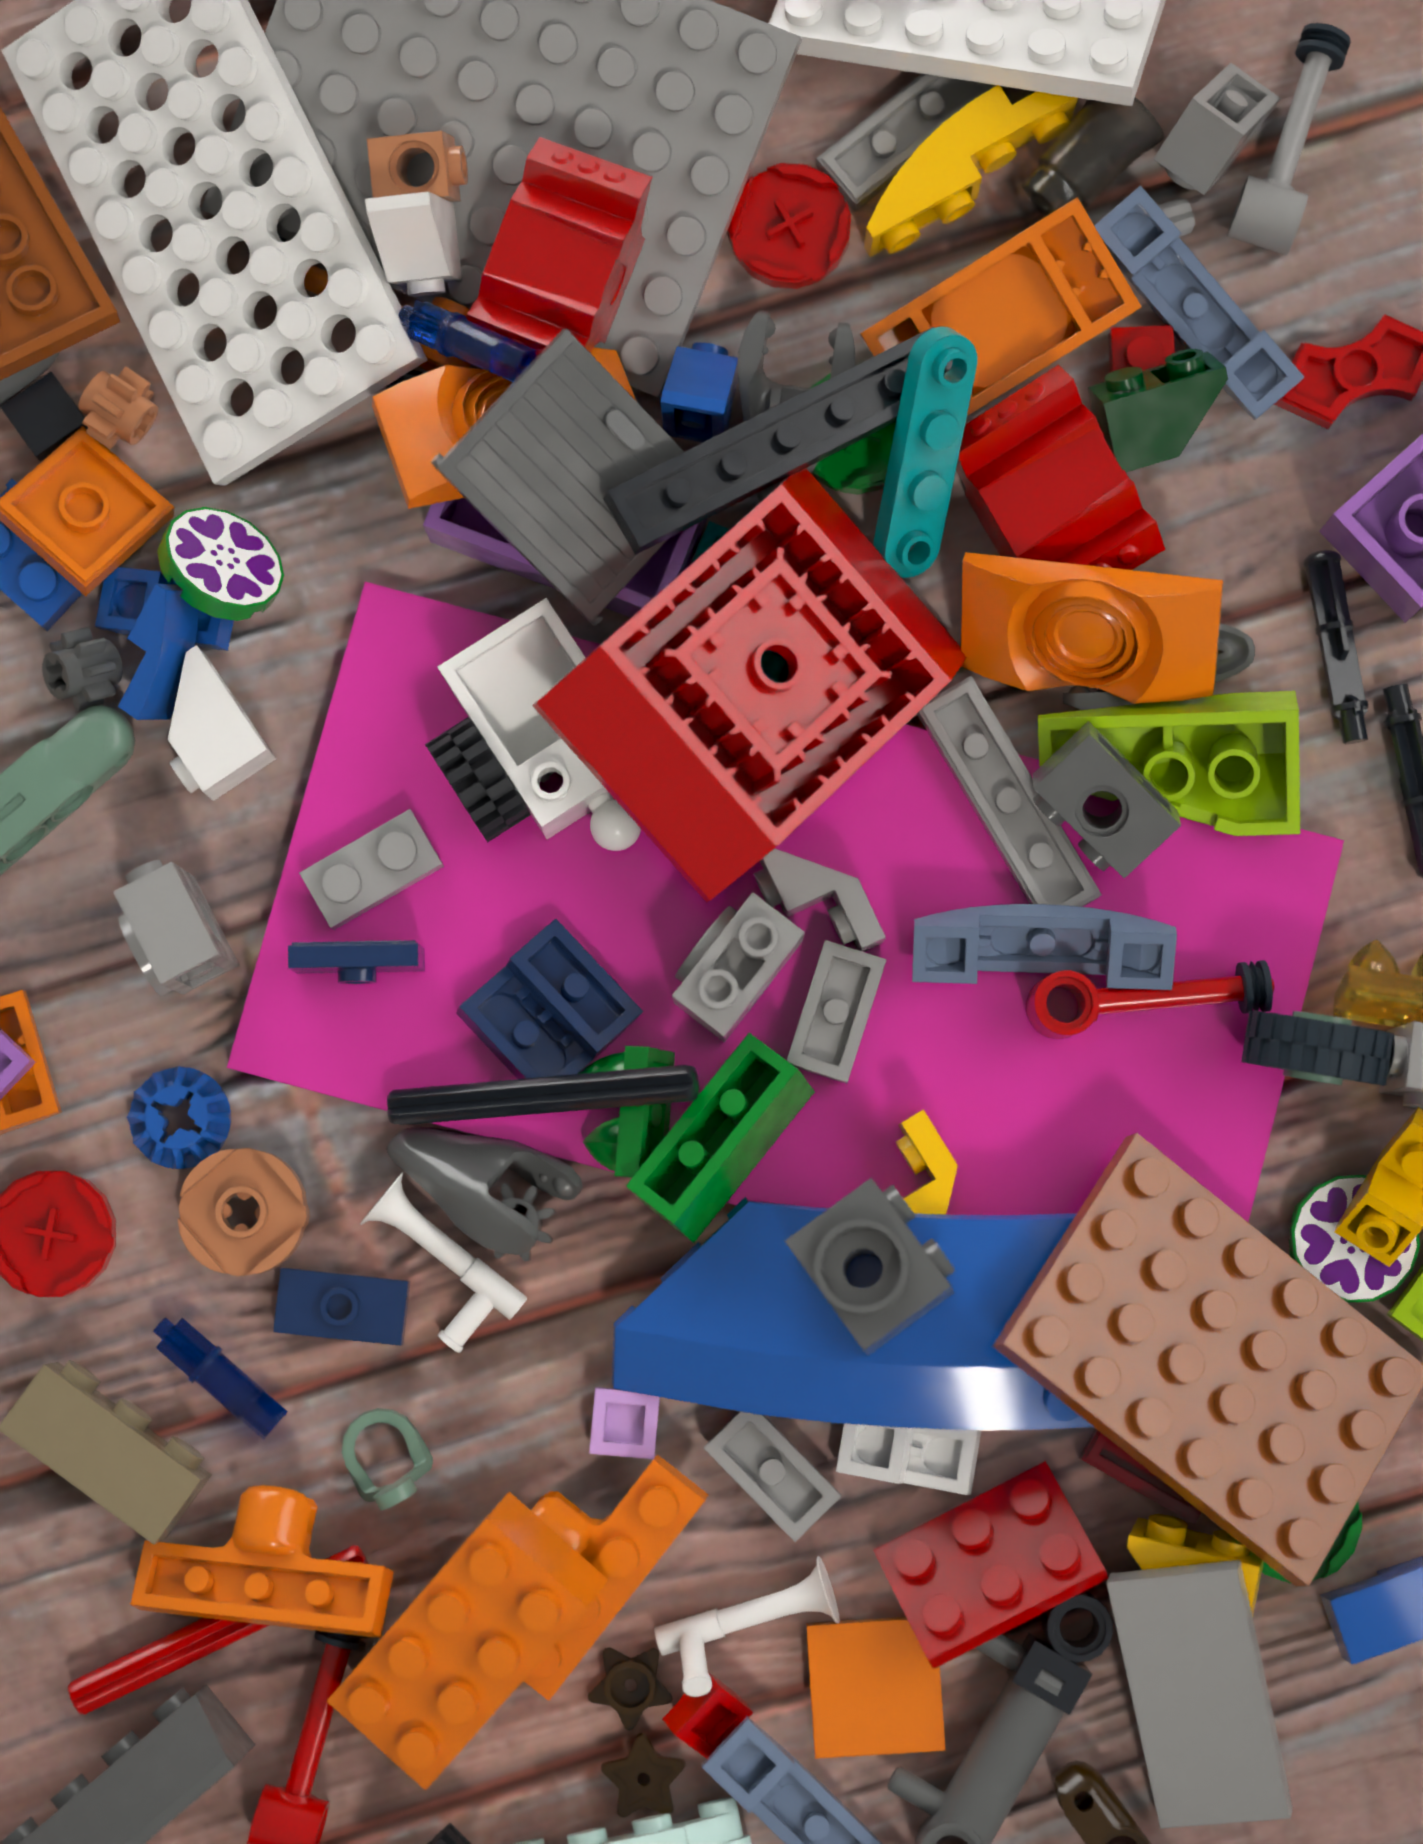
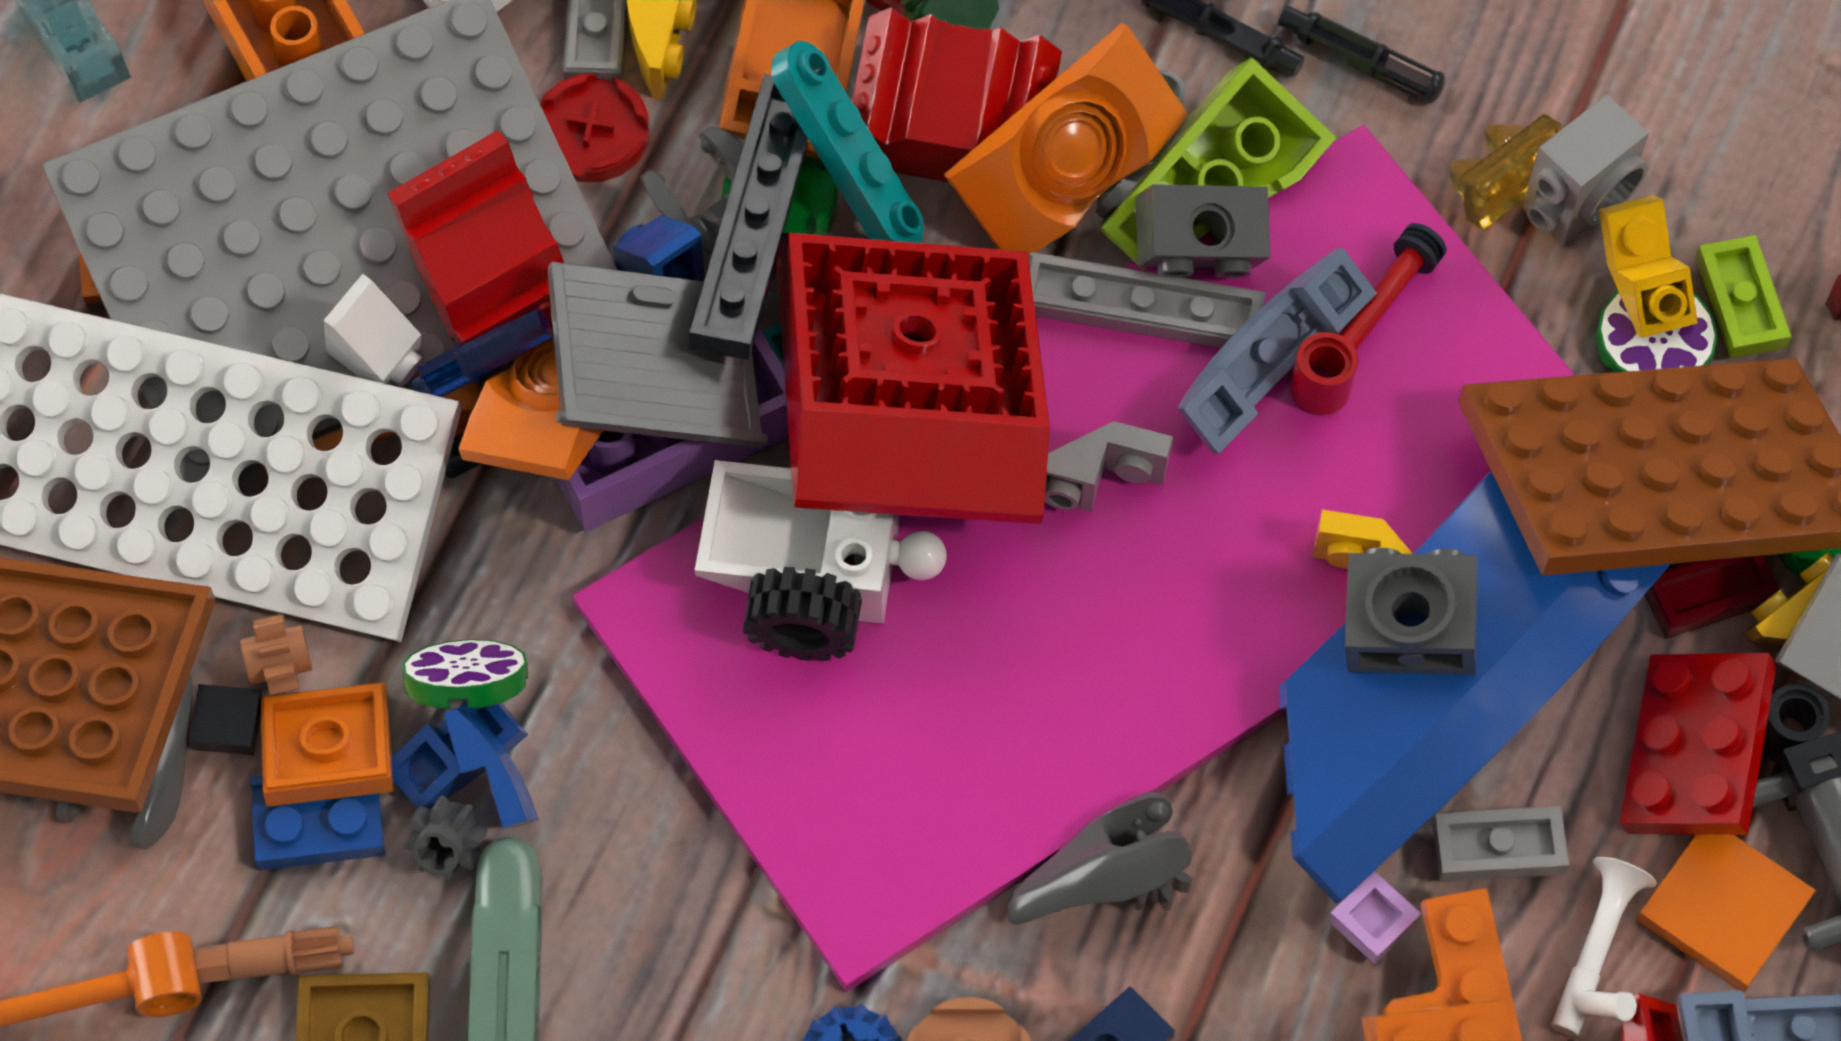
camera: 55 degrees left, 20 degrees down
light grey brick [113,860,240,996] -> none
white slope [168,645,276,801] -> none
dark blue plate [288,940,425,984] -> none
light grey plate [299,809,444,930] -> none
white piece [360,1172,527,1353] -> none
nougat brick [367,130,468,202] -> none
black axle [387,1065,699,1125] -> none
dark blue slope [456,919,643,1079] -> none
green tile [579,1046,675,1178] -> none
green brick [626,1033,815,1243] -> none
light grey brick [672,892,805,1043] -> none
light grey plate [787,940,887,1084] -> none
white slope [836,1424,981,1495] -> none
black wheel [1241,1010,1394,1086] -> none

